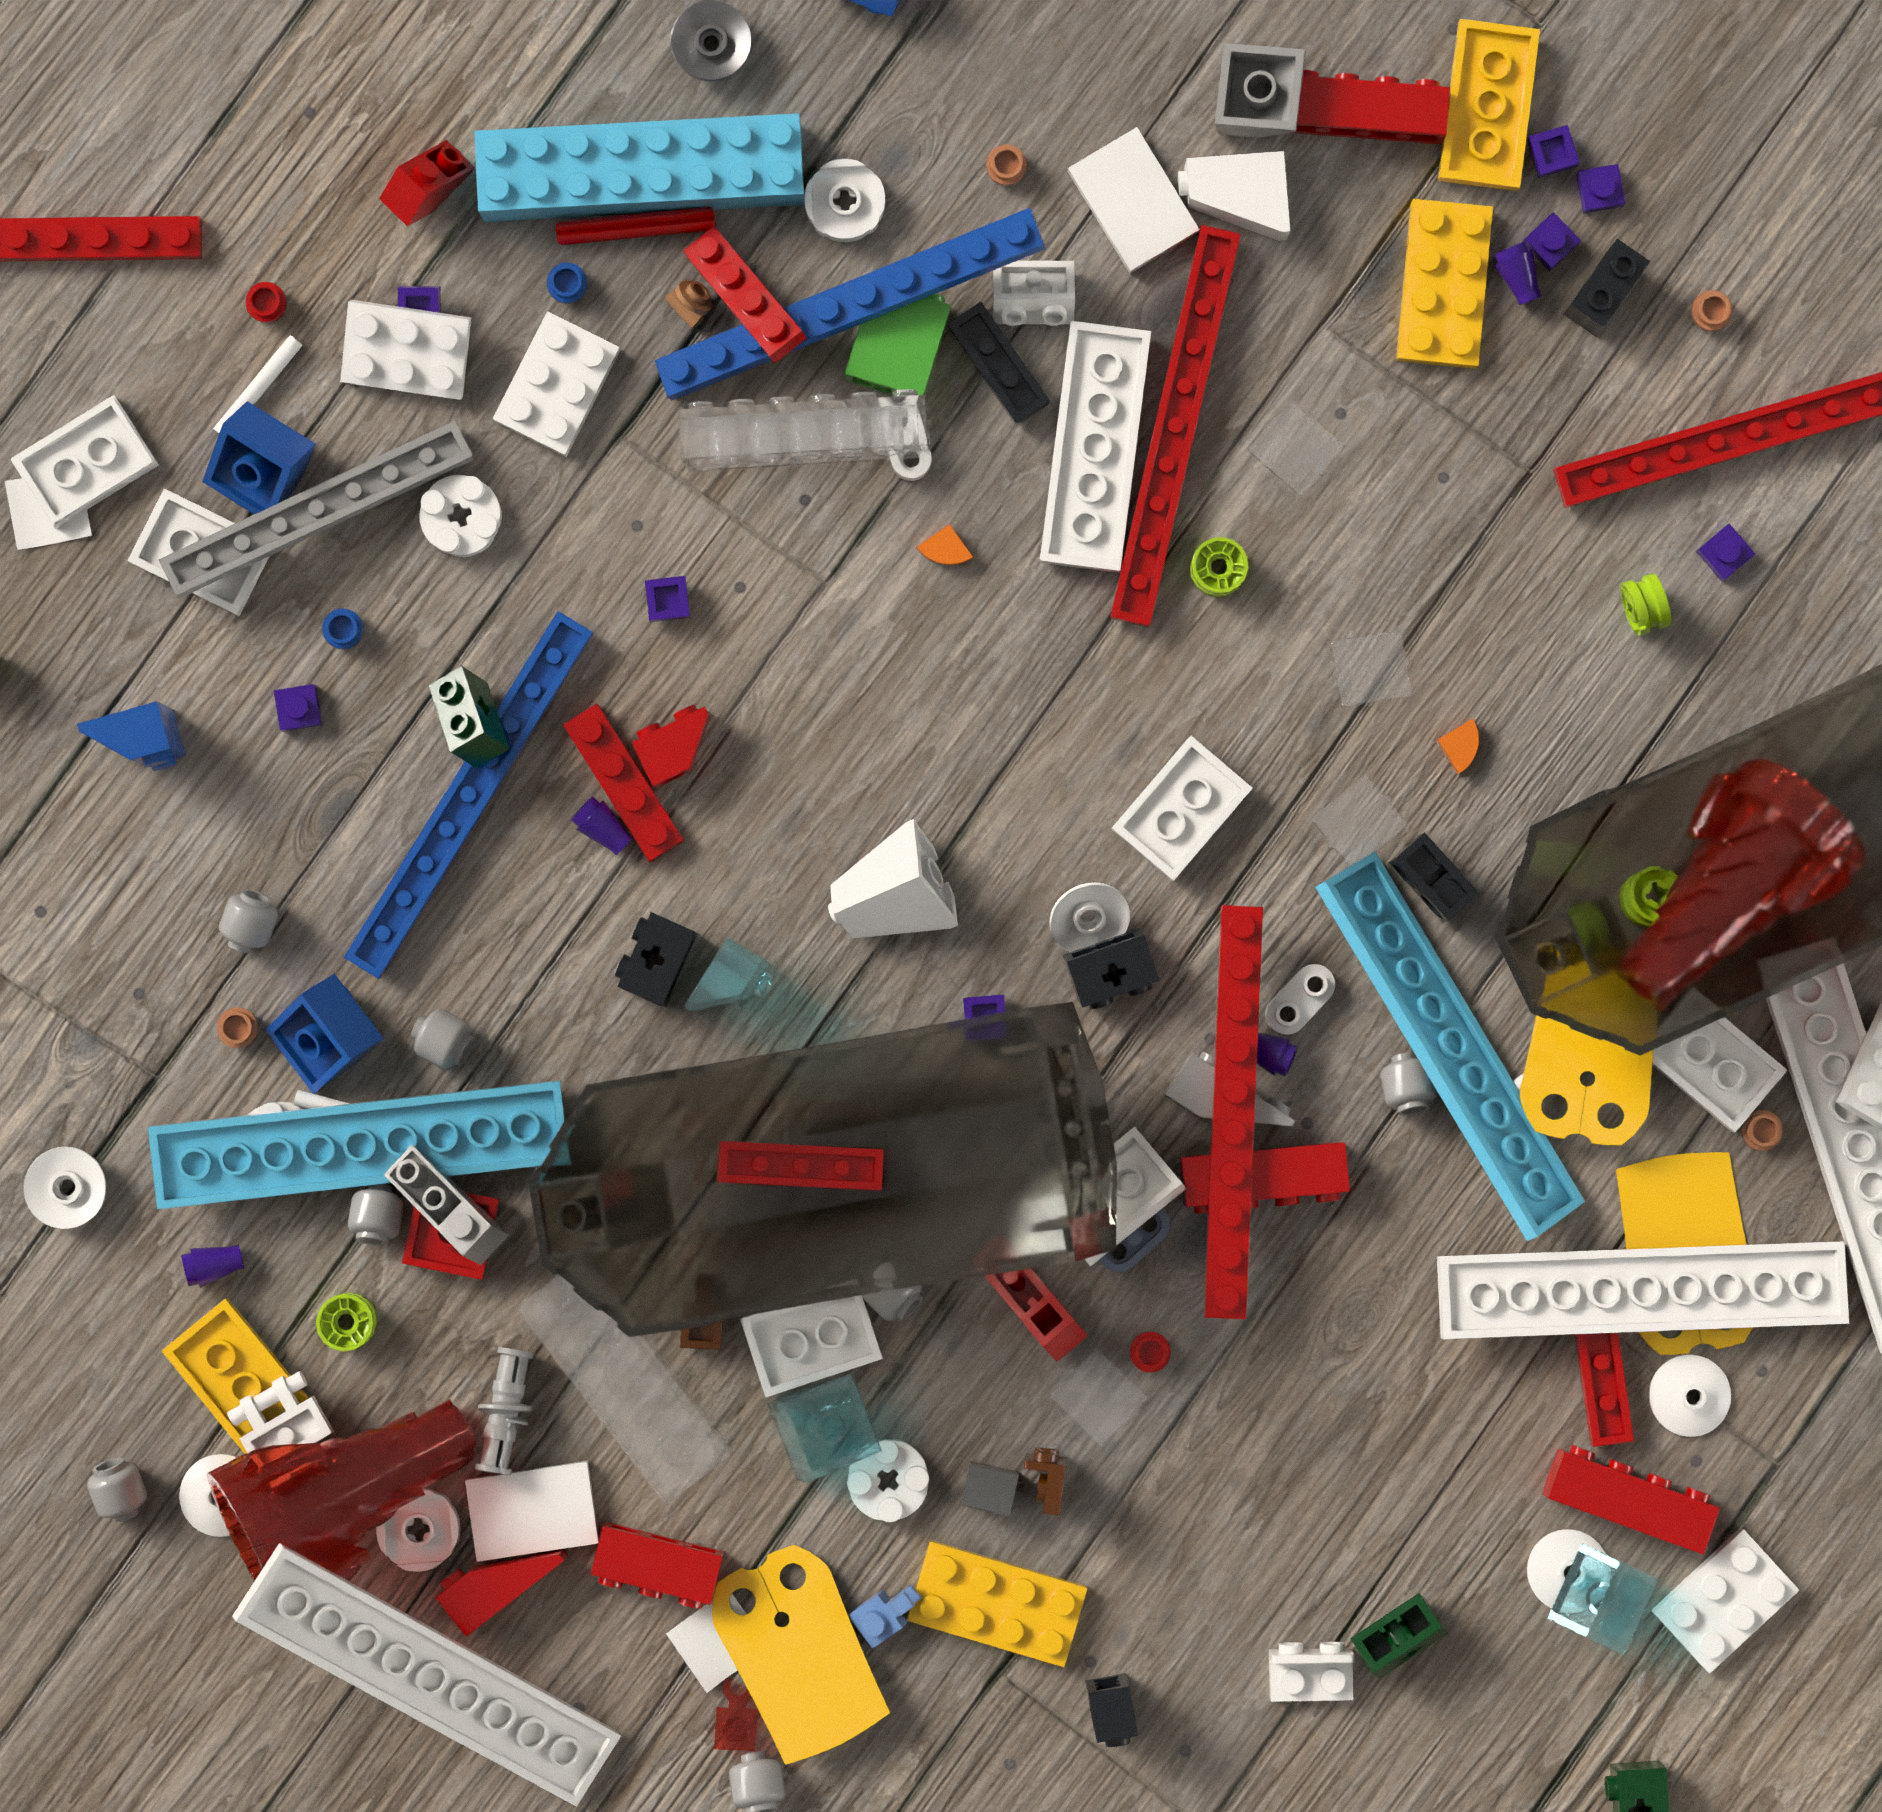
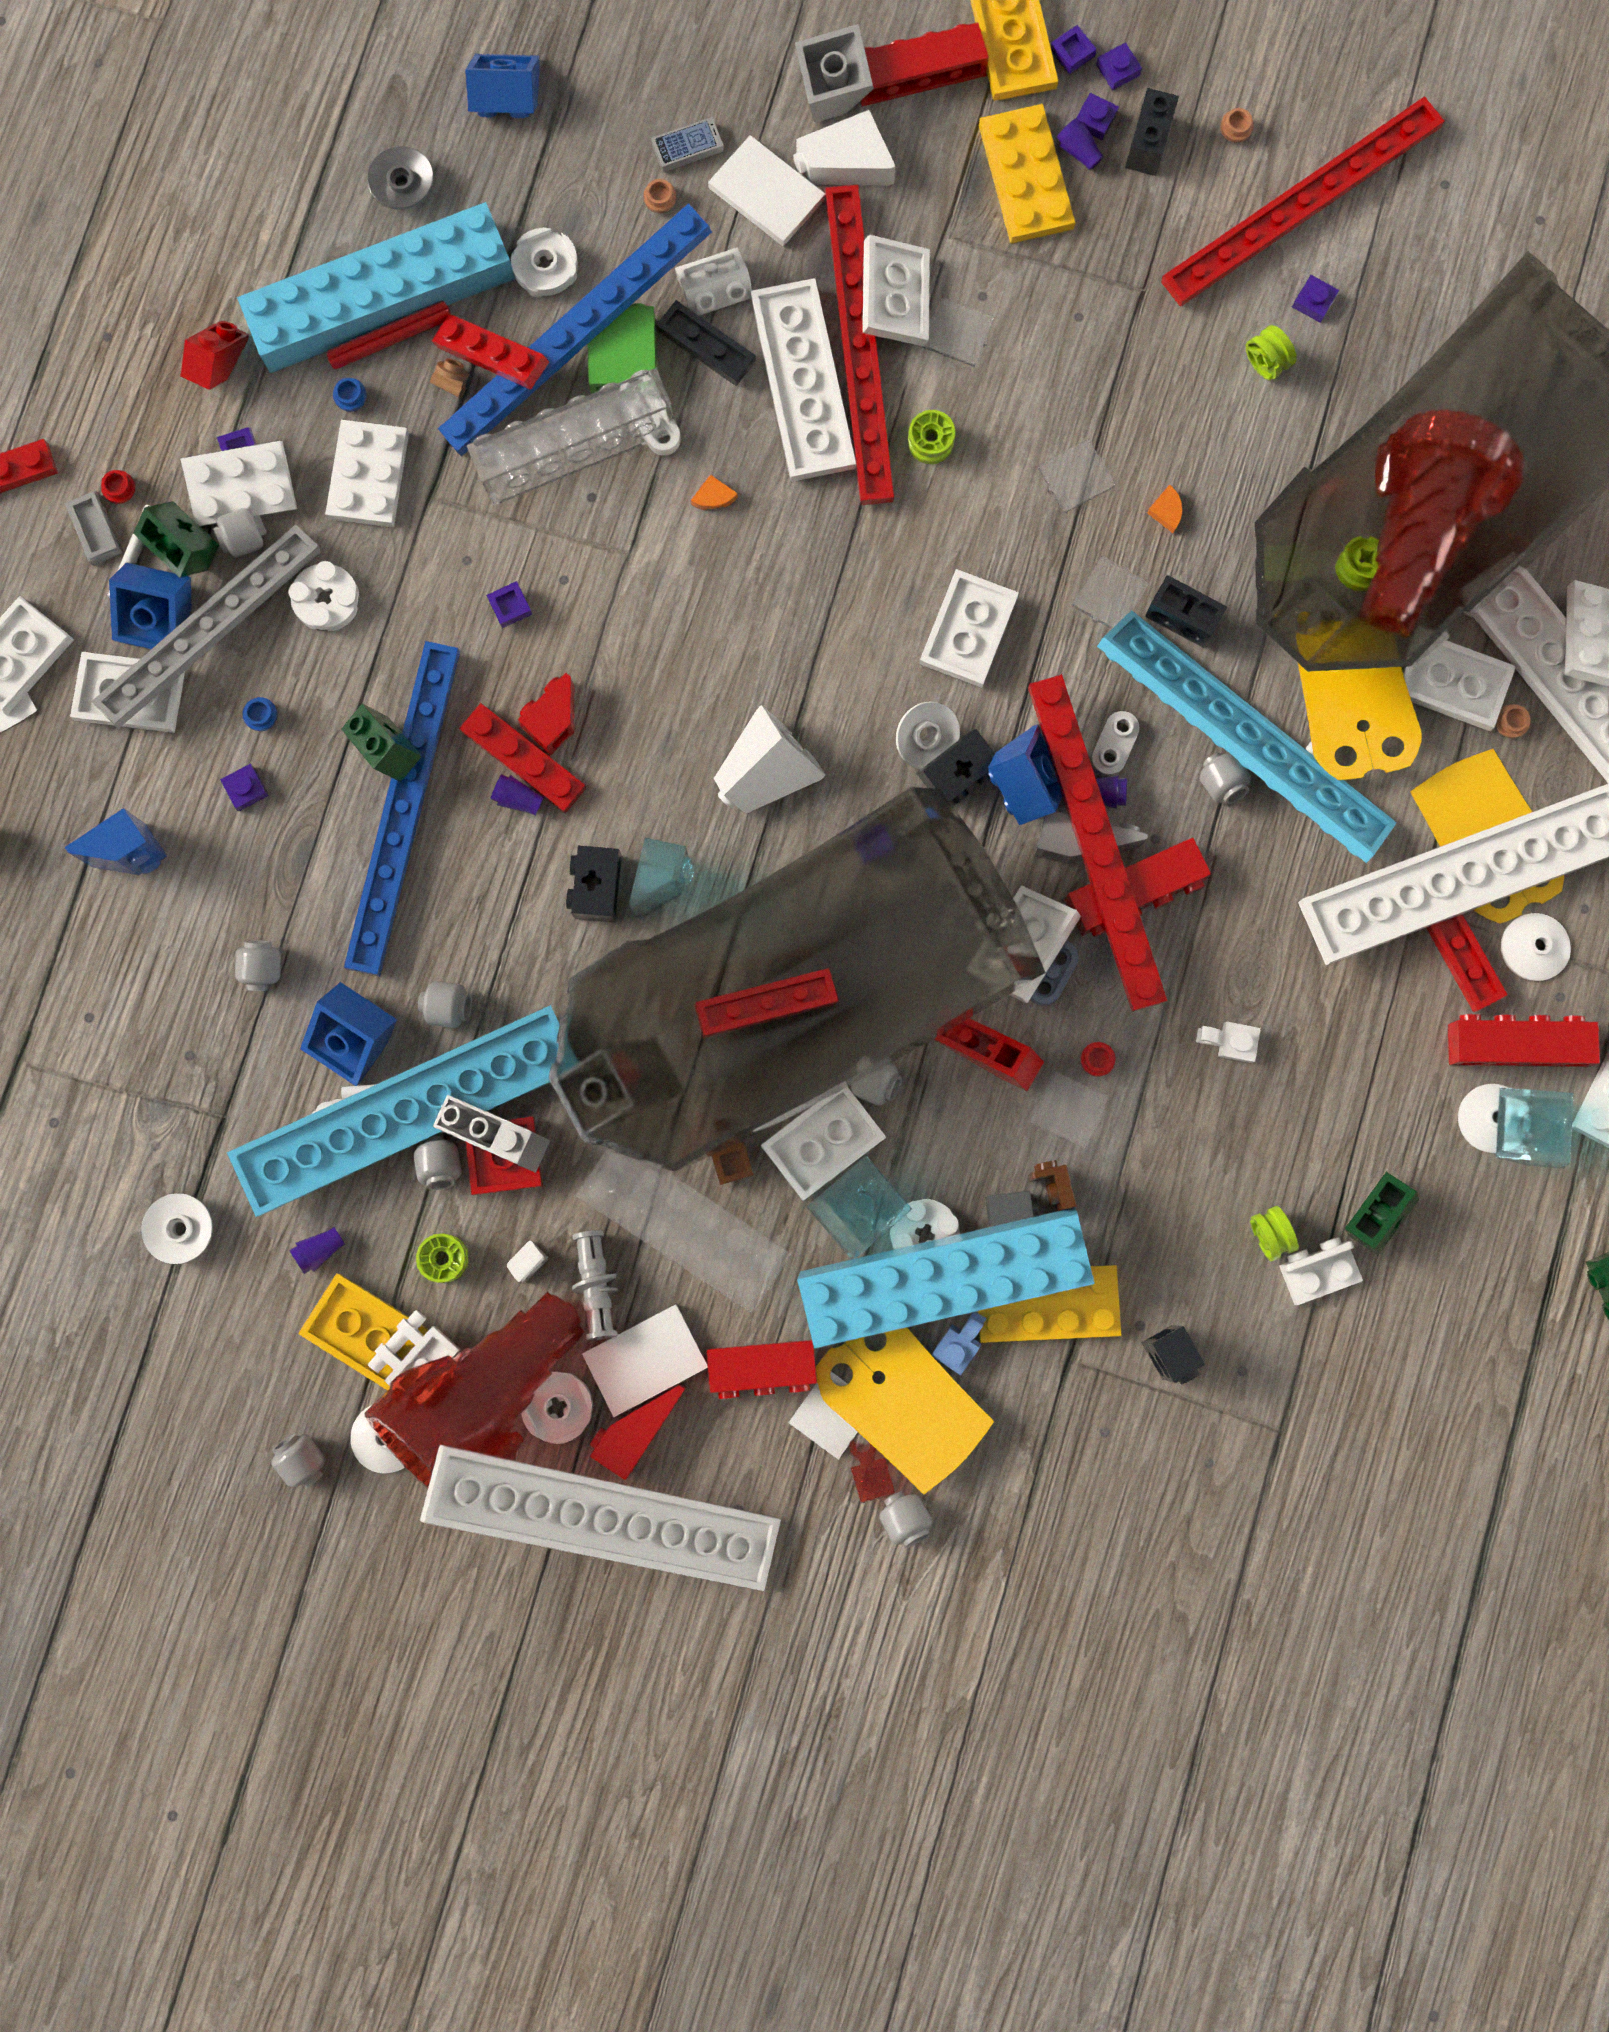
camera: 15 degrees left, 5 degrees down
nougat plate [217,1007,259,1048] -> none
none -> light grey tile [65,490,123,566]
none -> dark green brick [133,501,219,578]
none -> light grey head [213,508,267,558]
none -> white slope [507,1241,548,1283]
none -> tile [651,117,724,173]
none -> medium azure brick [797,1207,1095,1348]
none -> white plate [863,235,930,346]
none -> blue slope [988,724,1062,825]
none -> white plate [1196,1022,1261,1063]
none -> lime wheel [1250,1205,1299,1262]

